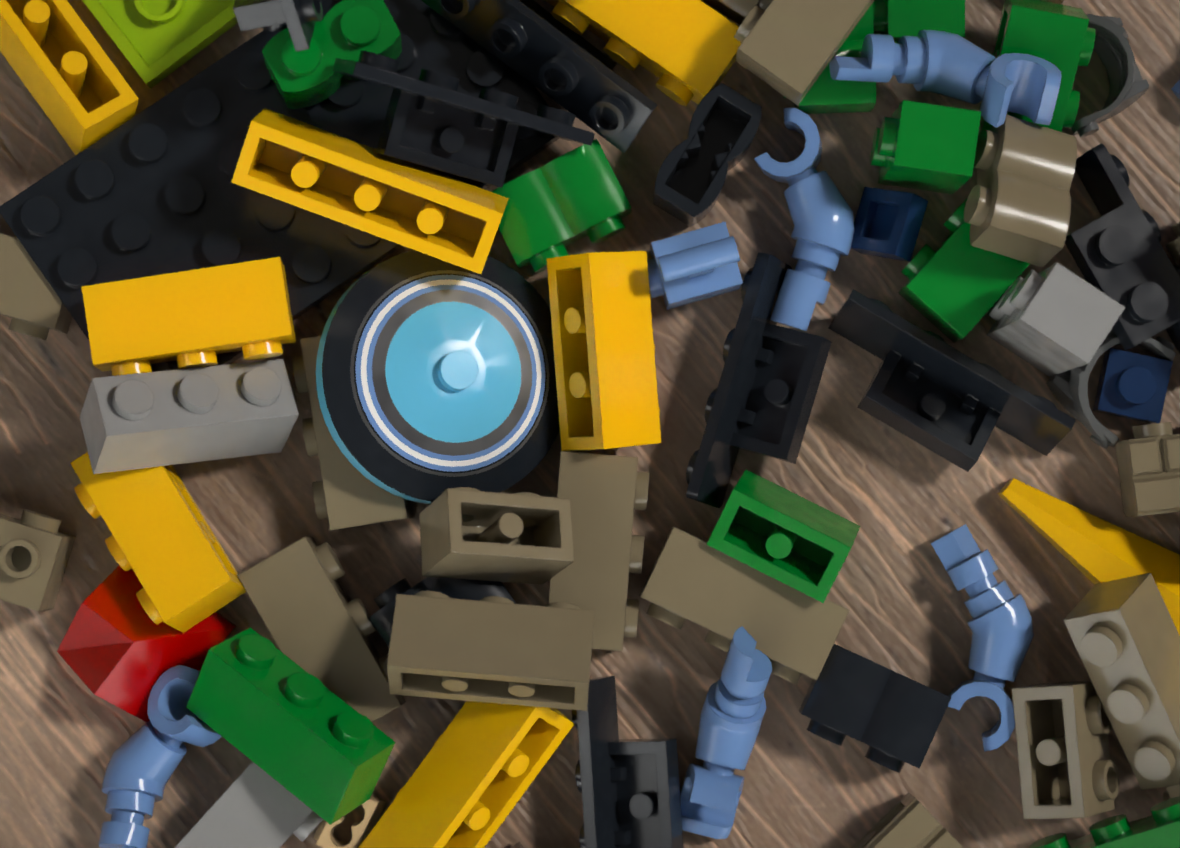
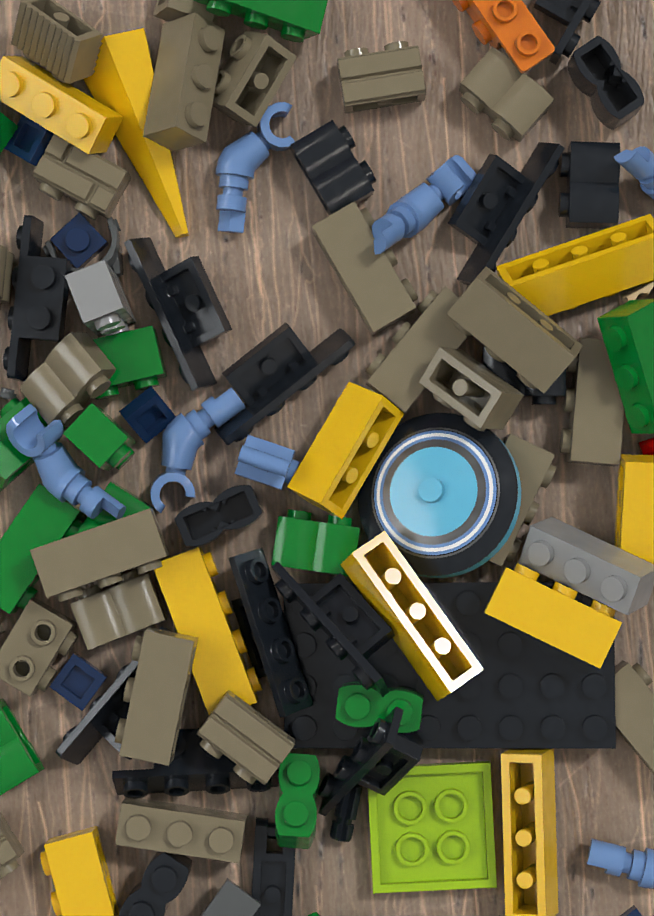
camera: 145 degrees left, 0 degrees up
green brick [706,469,860,603] -> none

